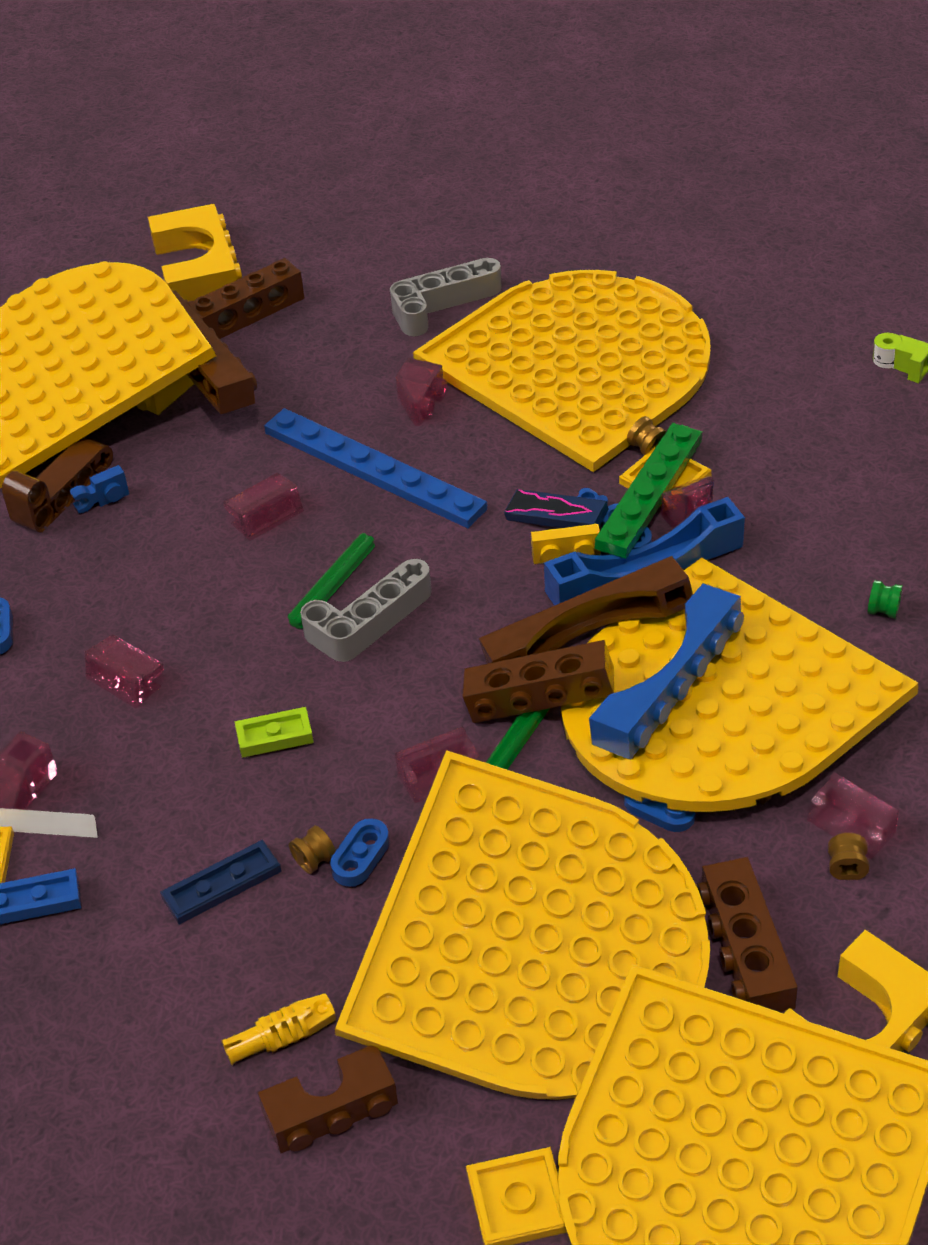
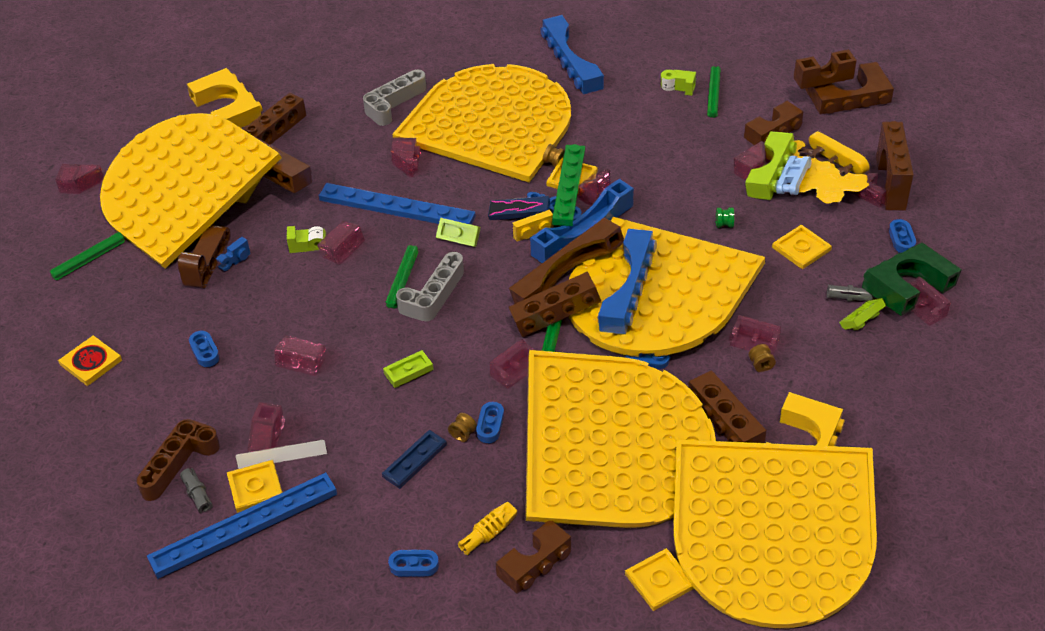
camera: 20 degrees left, 0 degrees up
none -> lime leg [287,226,326,253]
none -> blue plate [388,550,439,576]
none -> lime plate [436,218,481,247]
none -> blue arch [540,15,604,94]

